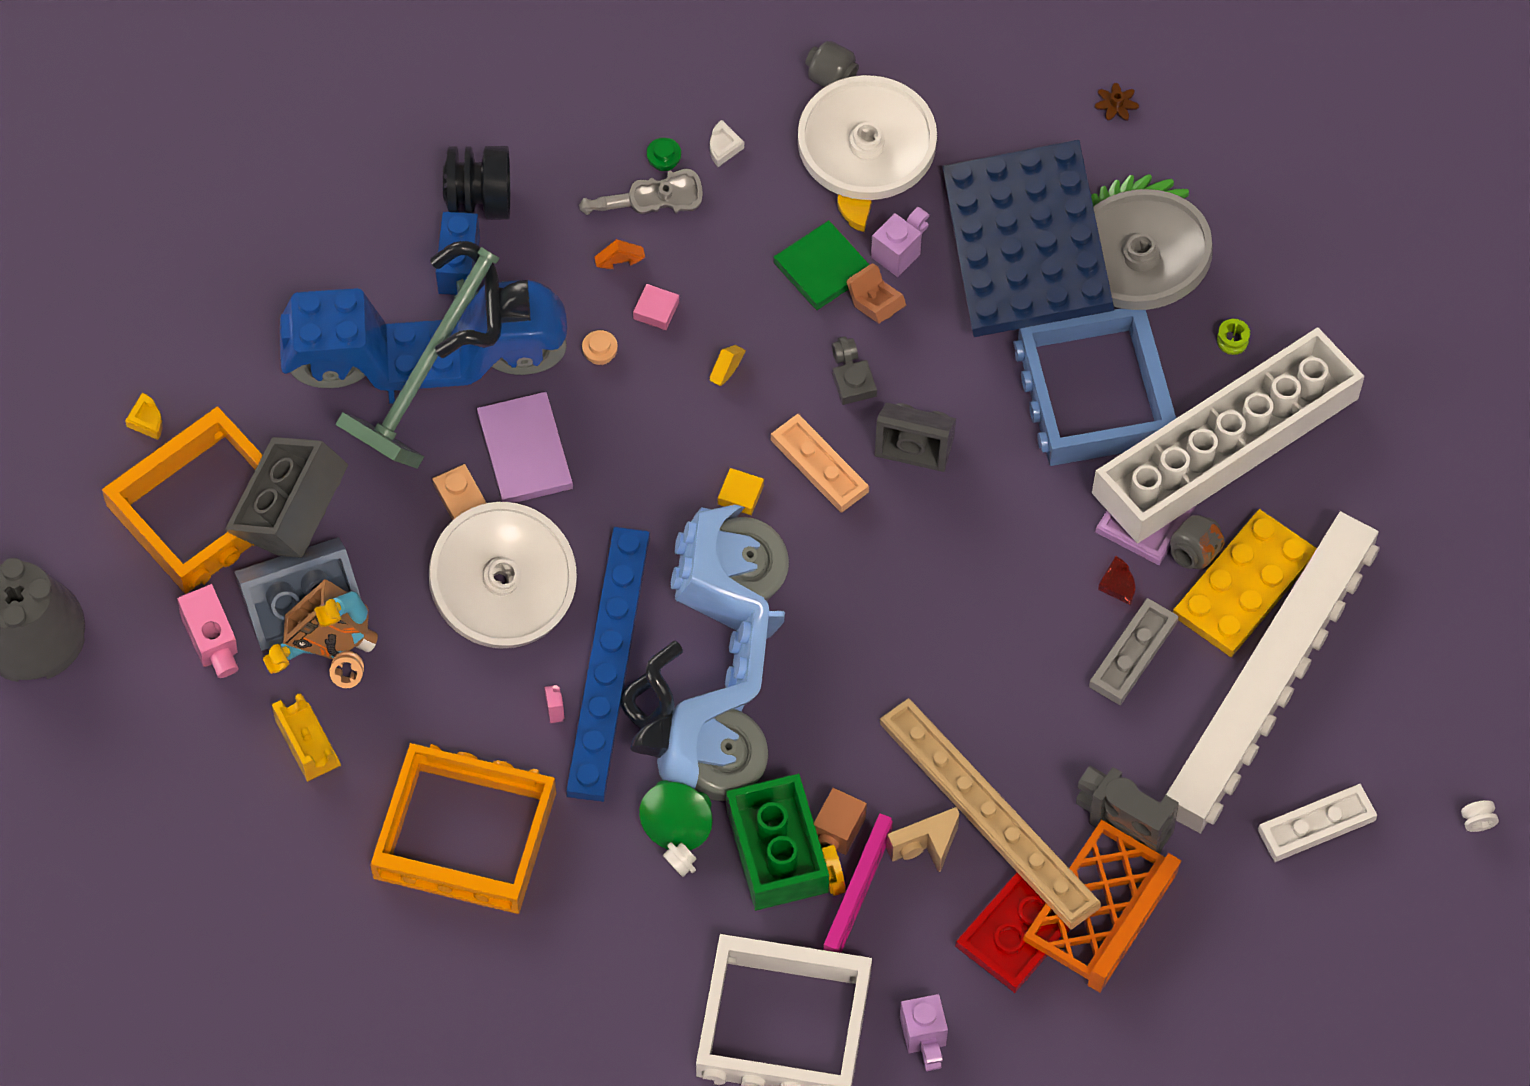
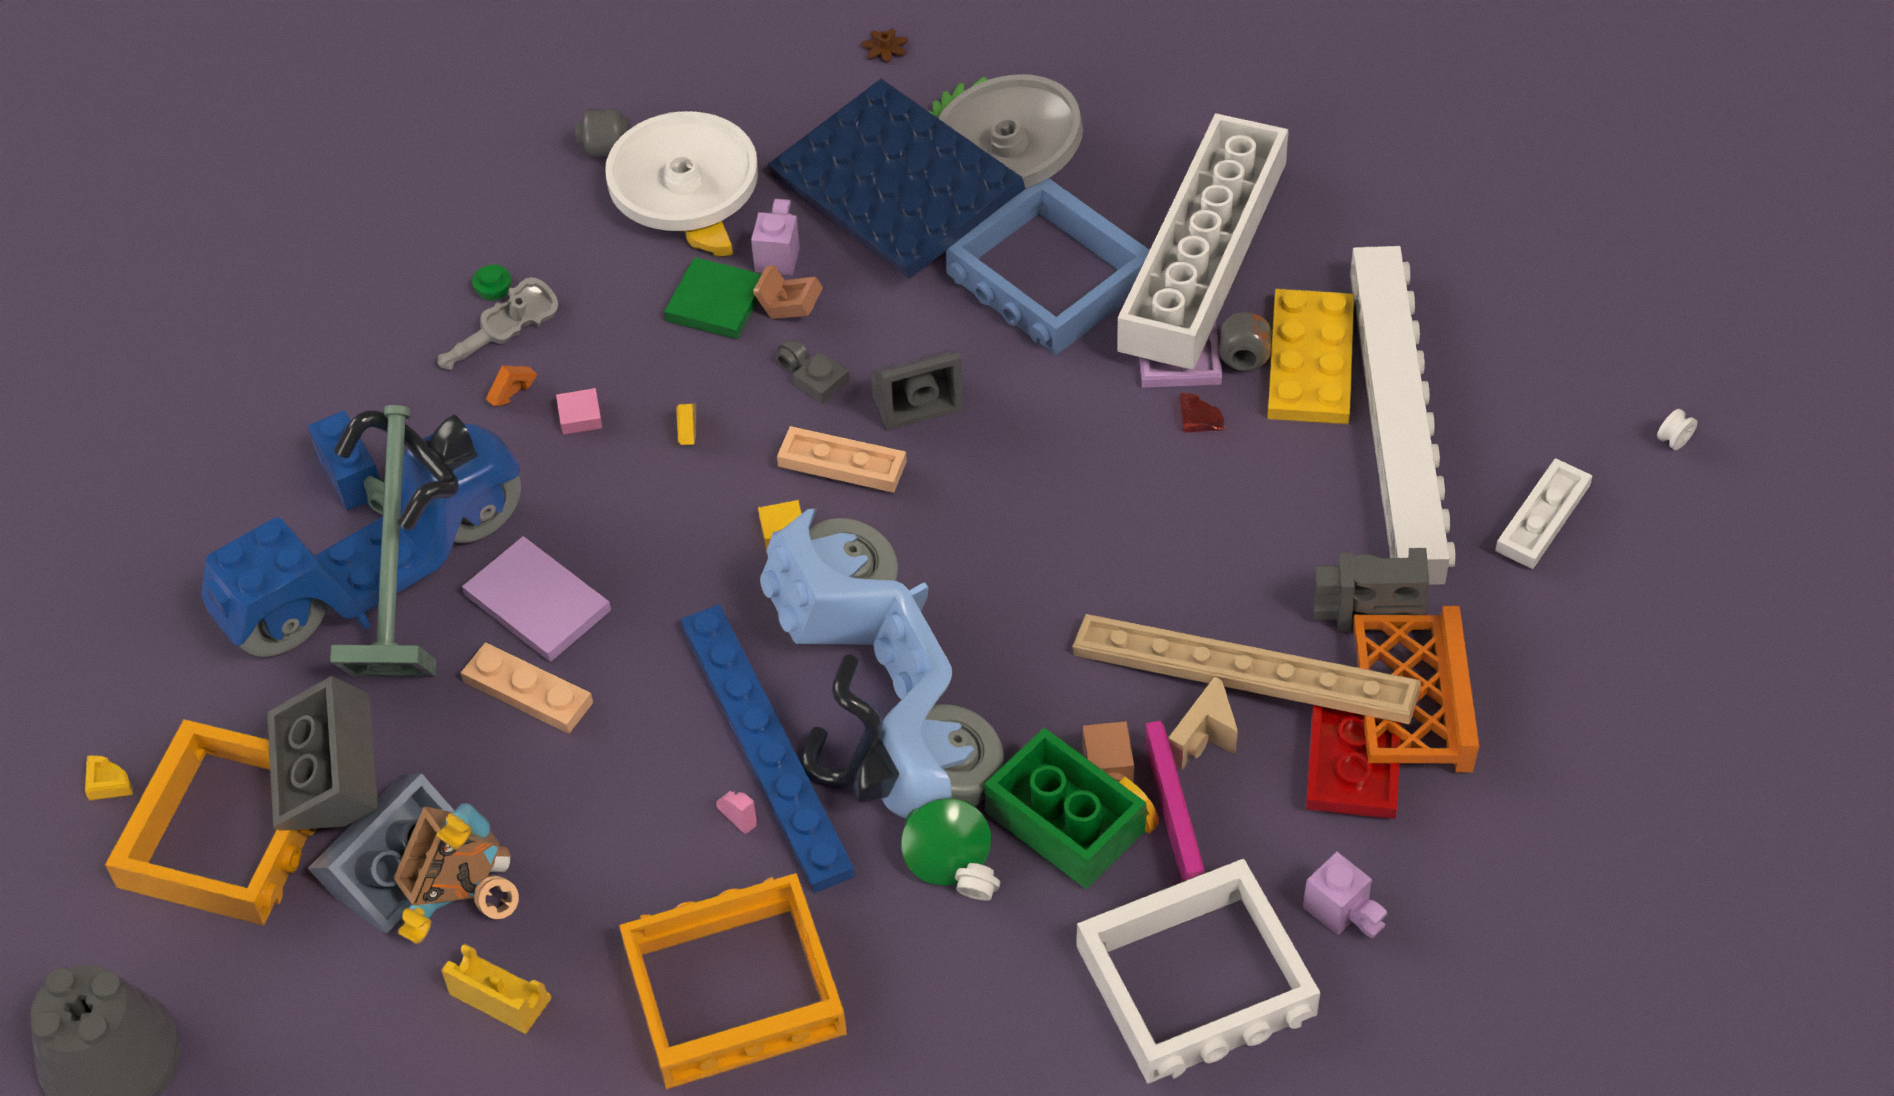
camera: 30 degrees left, 10 degrees down
bright pink torso [177,584,239,678] -> none
white dish [429,502,577,648] -> none
black wheel [443,146,511,220] -> none
light nougat plate [582,330,618,365] -> none
white tile [710,120,744,167] -> none
light grey plate [1089,598,1179,706] -> none
lime bush [1217,319,1250,355] -> none

